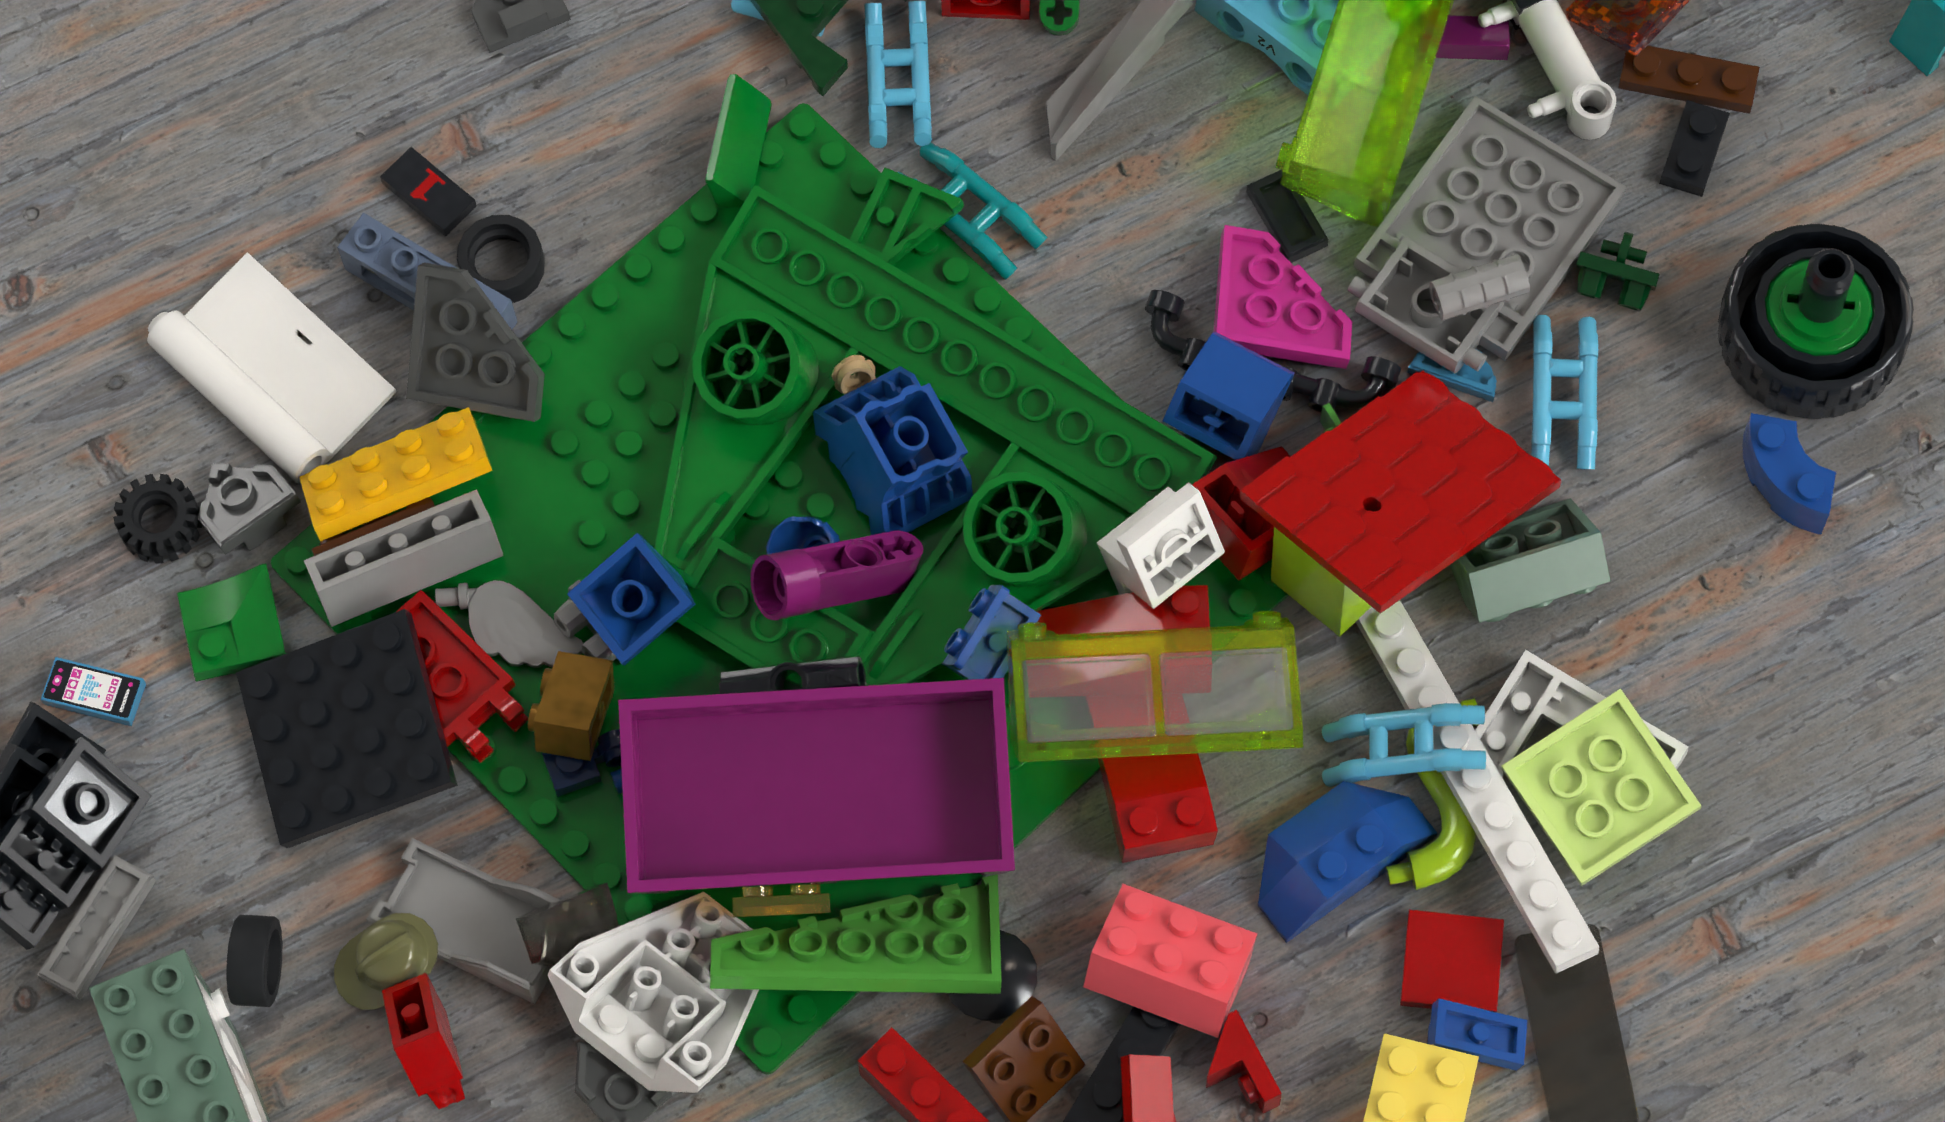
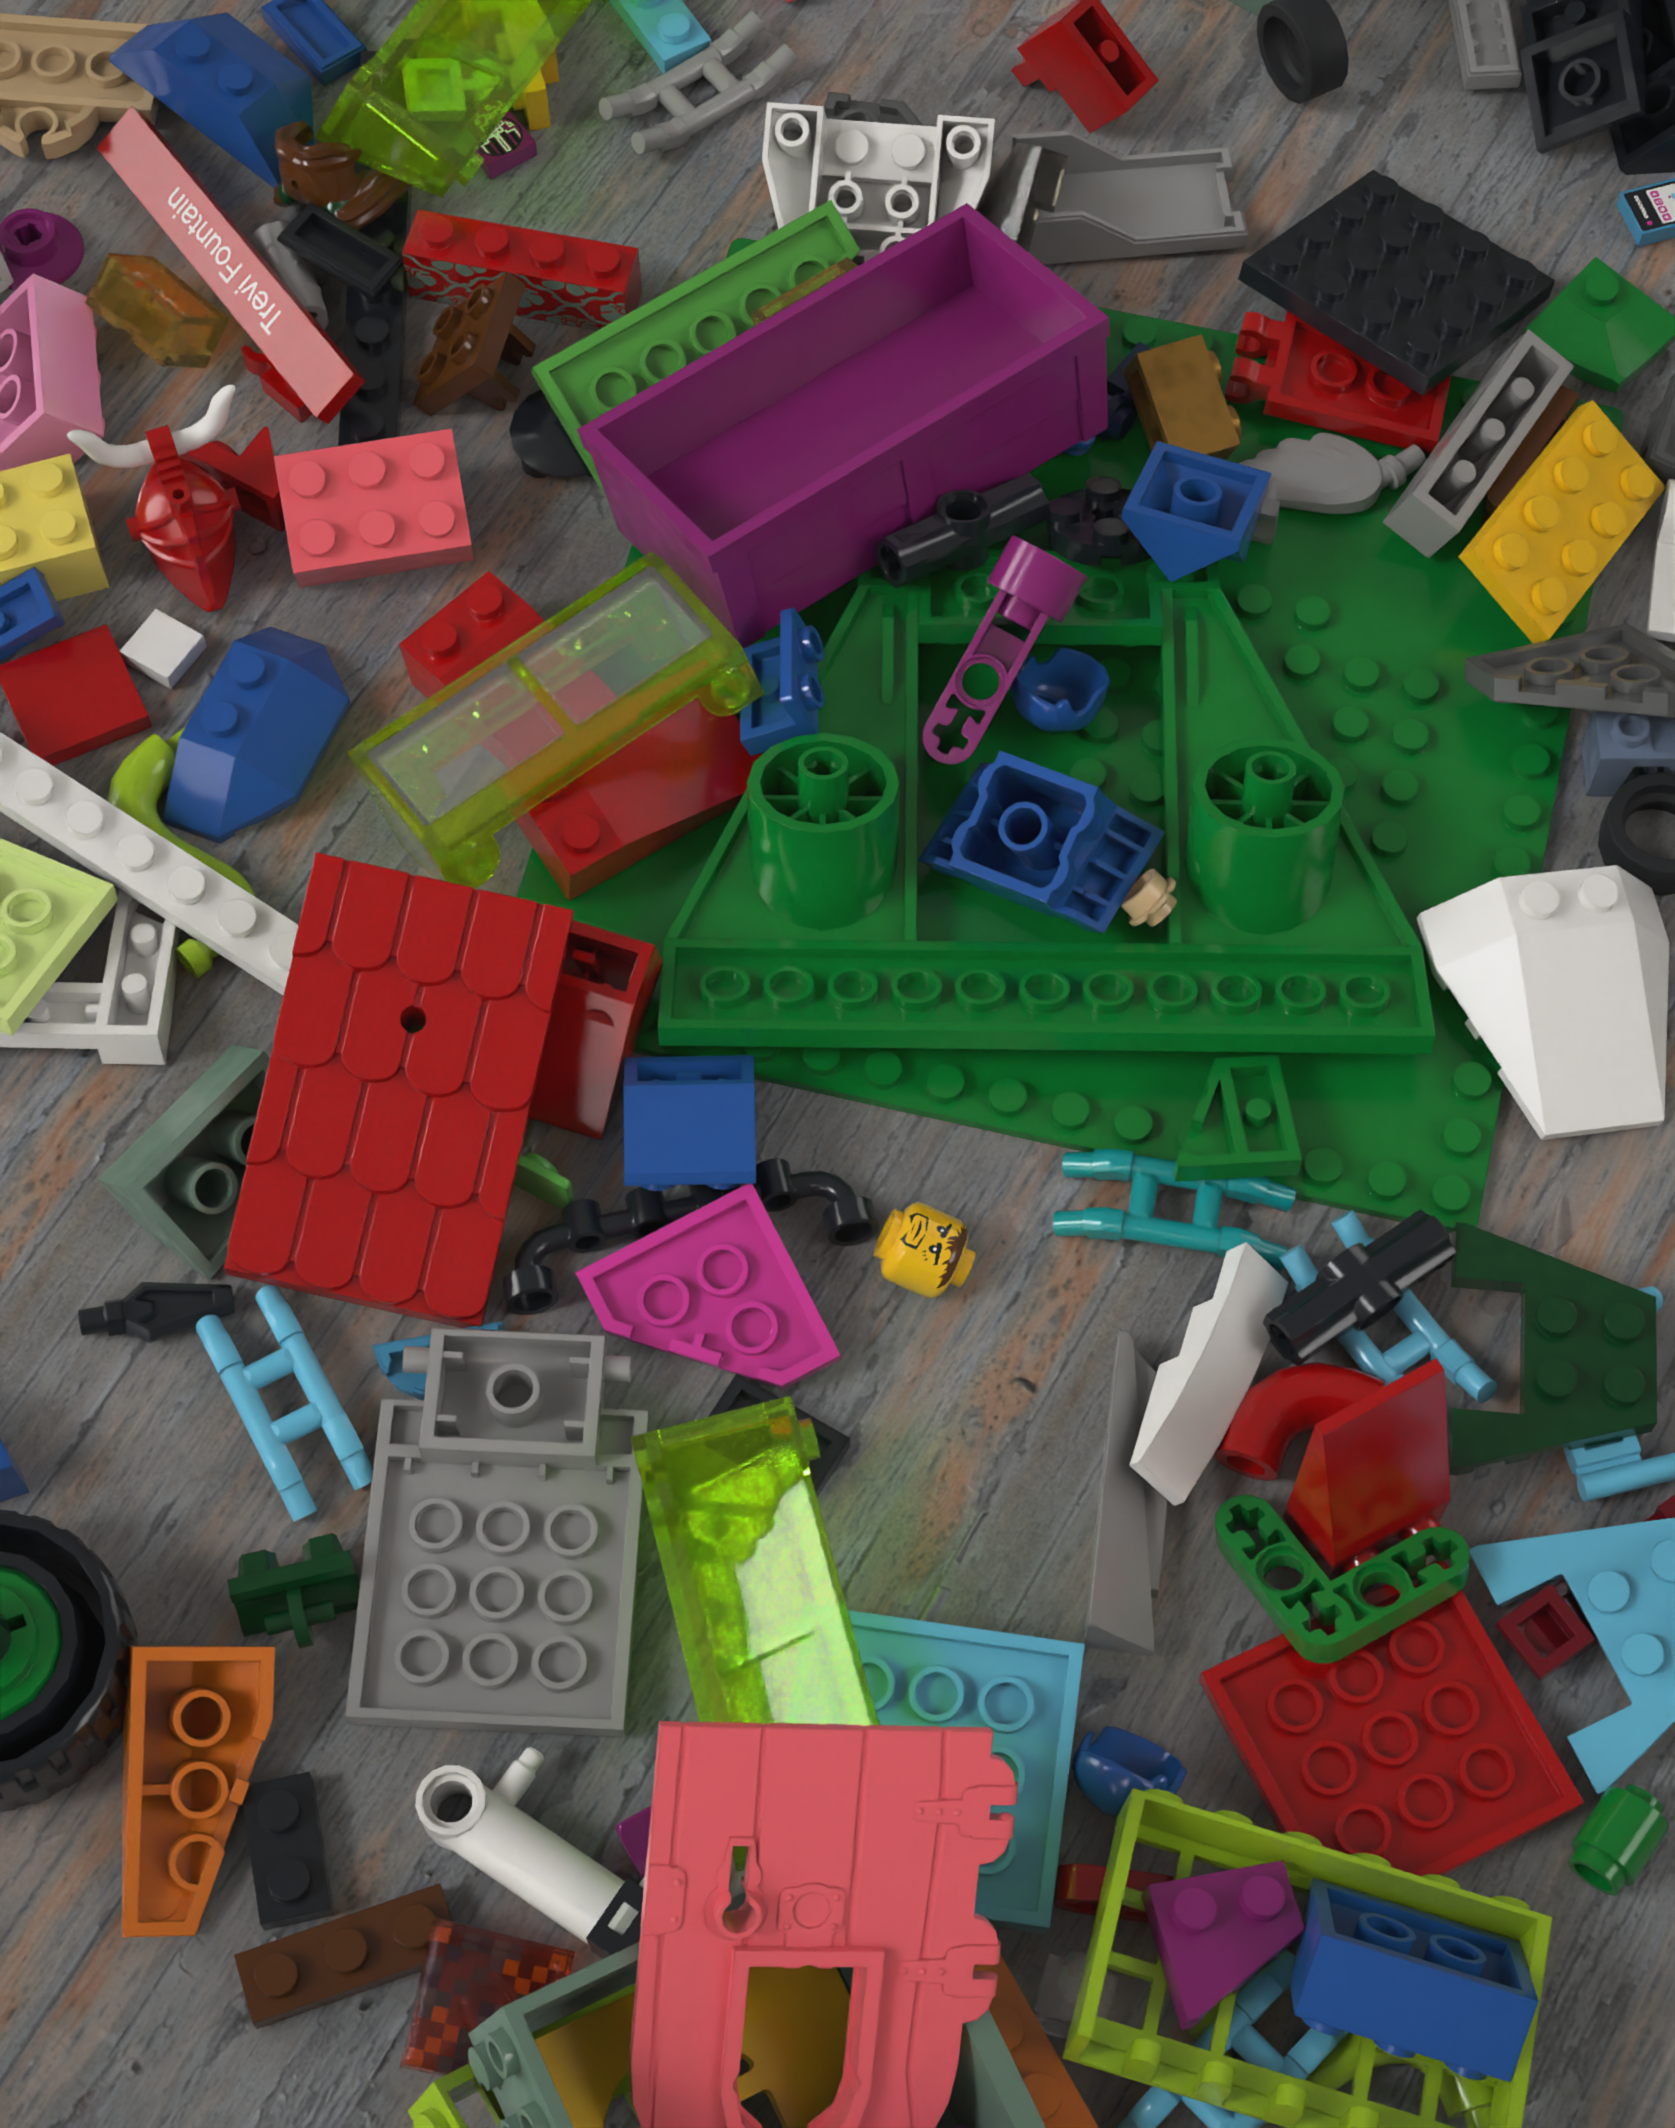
camera: 145 degrees right, 5 degrees down
olive piece [334,913,438,1010] -> none
green slope [705,74,772,208] -> none
white bracket [1097,482,1225,609] -> none
medium azure piece [1322,703,1486,787] -> none
light grey axle [1429,254,1530,321] -> none
none -> red helmet [67,385,242,612]
none -> black piece [78,1282,235,1343]
none -> white tile [120,609,207,689]
none -> orange wedge [122,1645,275,1937]
none -> yellow head [873,1202,976,1299]
none -> black plate [1047,476,1152,566]
none -> white slope [1129,1242,1289,1506]
none -> red cylinder [1214,1362,1386,1481]
none -> black piece [1262,1209,1456,1366]
none -> white wedge [1416,865,1669,1140]

